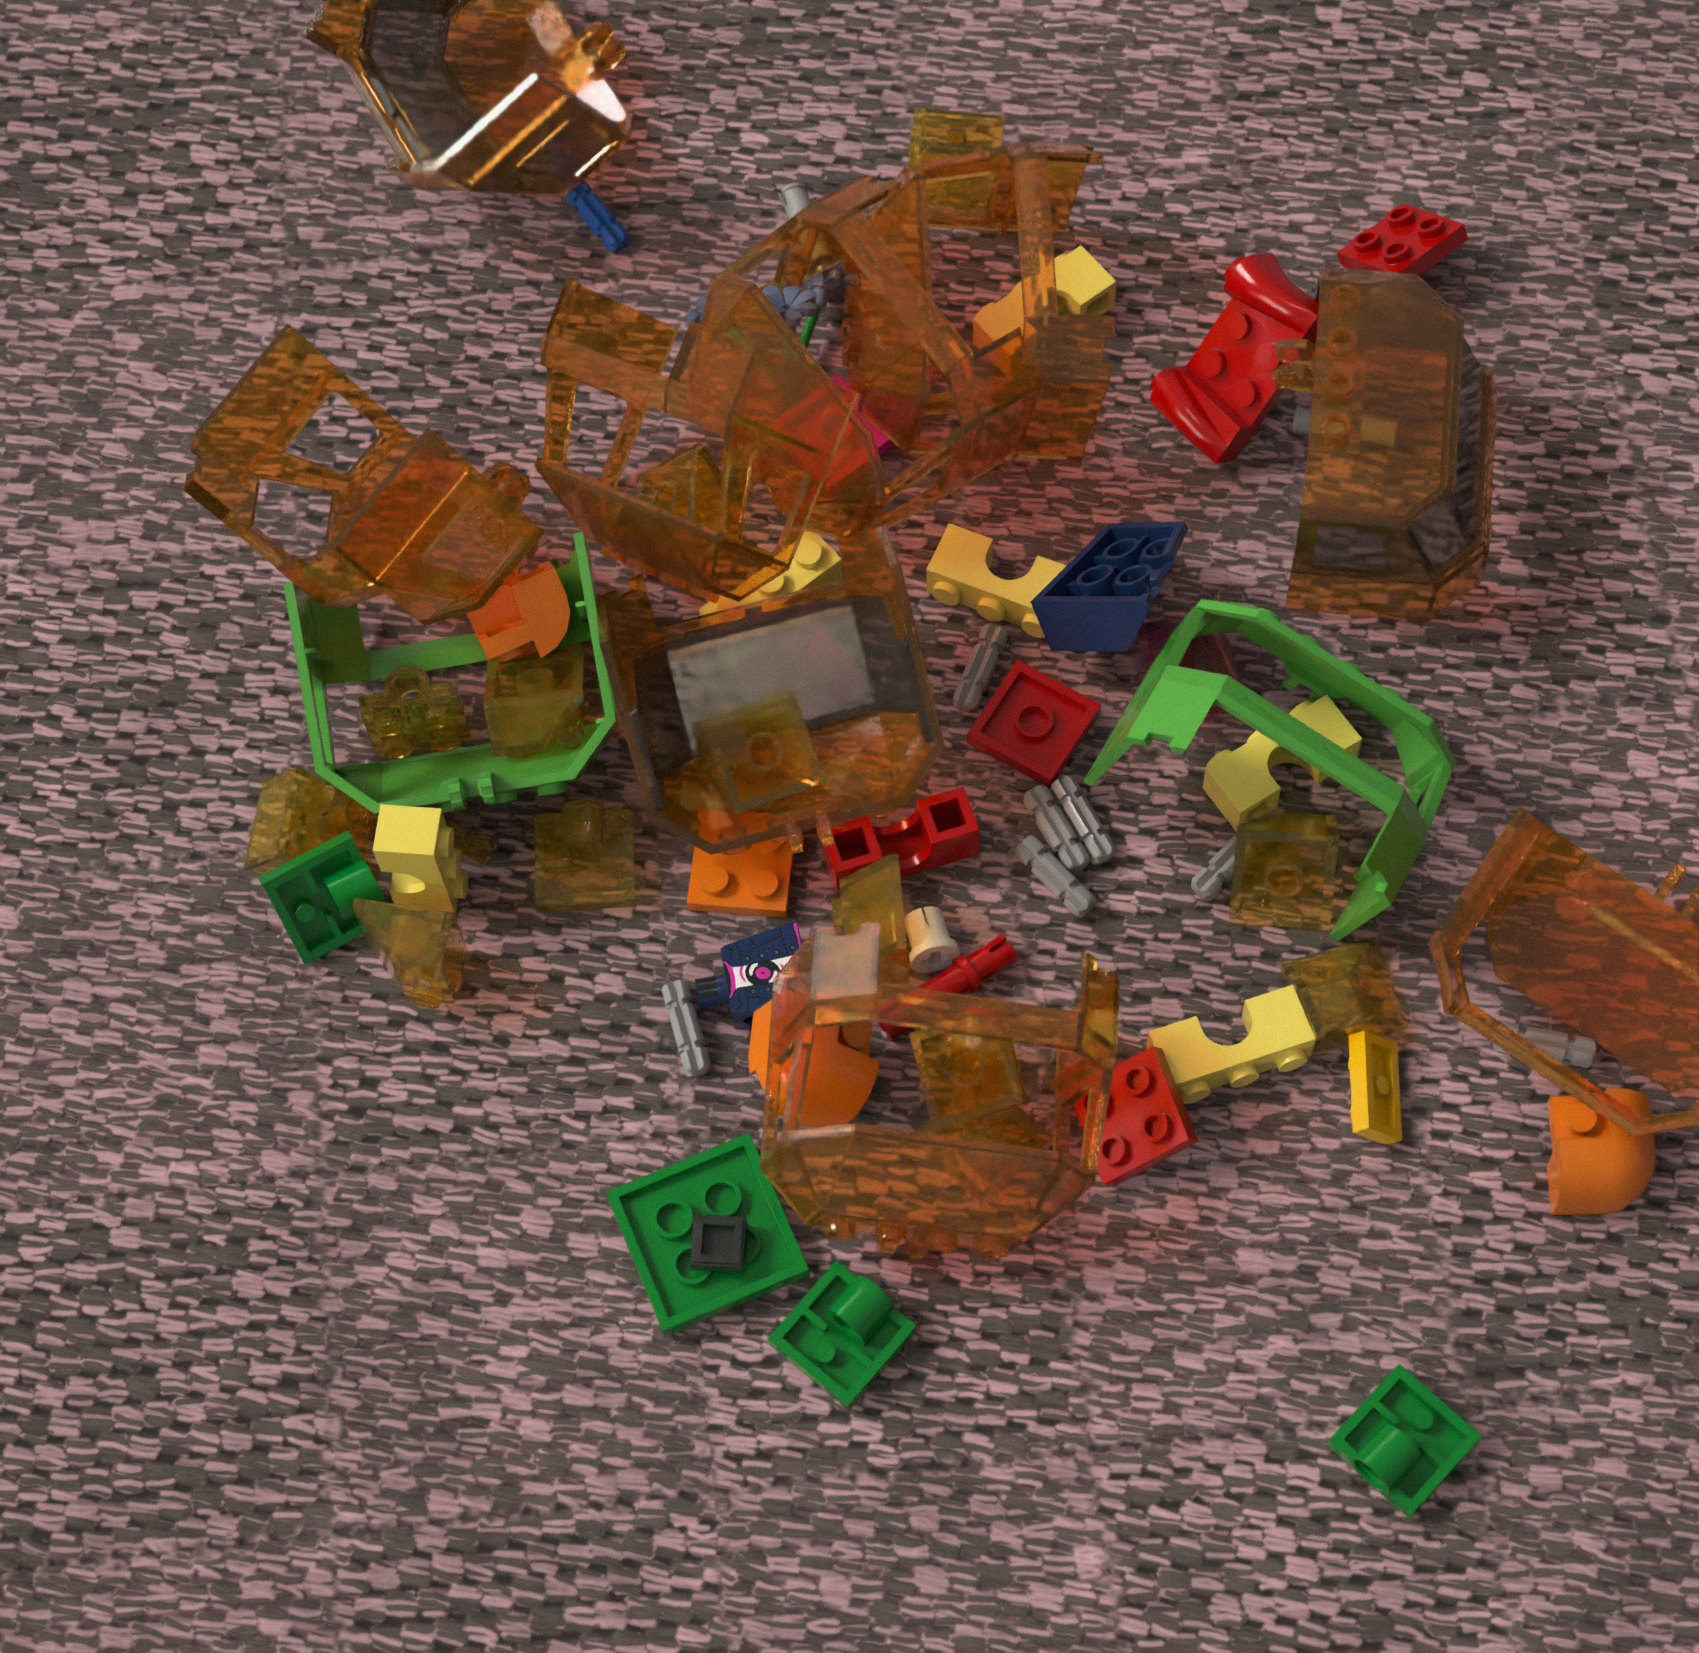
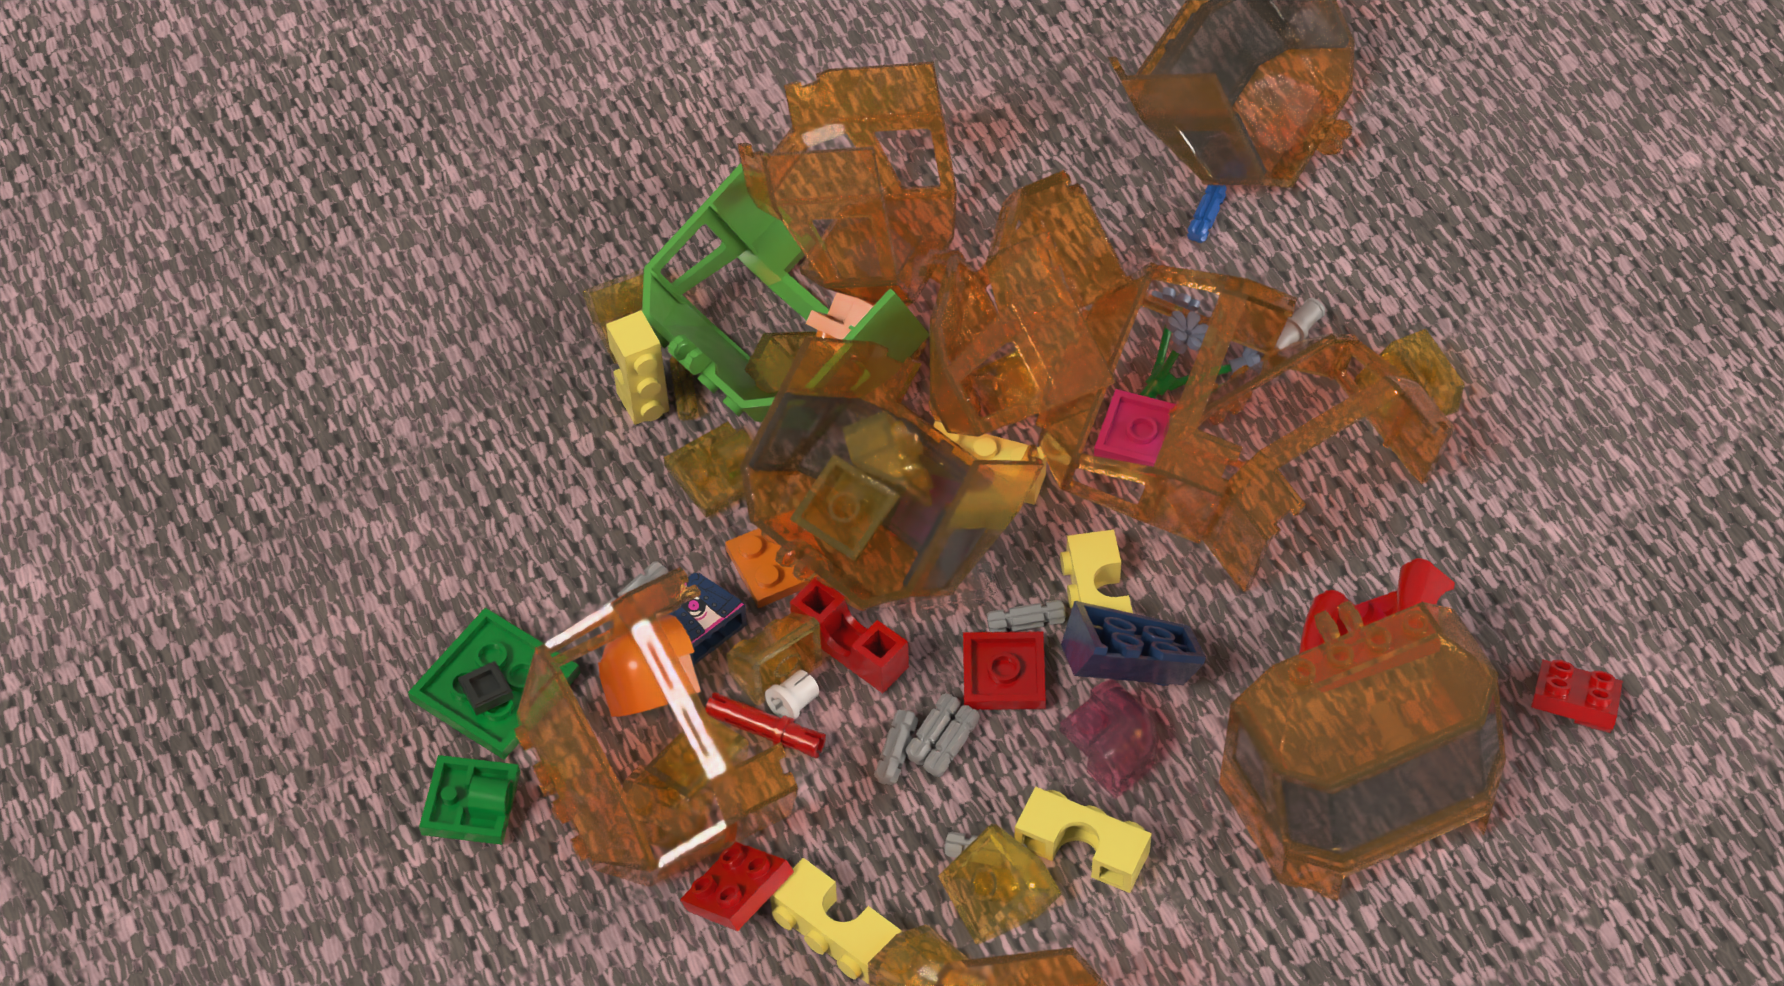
camera: 55 degrees right, 10 degrees down
green plate [258,830,393,965] -> none
clear yellow slope [353,898,468,1009] -> none
clear yellow plate [358,665,472,759] -> none
arch [973,245,1116,379] -> none
bright green windscreen [1083,599,1457,942] -> none
none -> clear yellow slope [842,411,934,507]

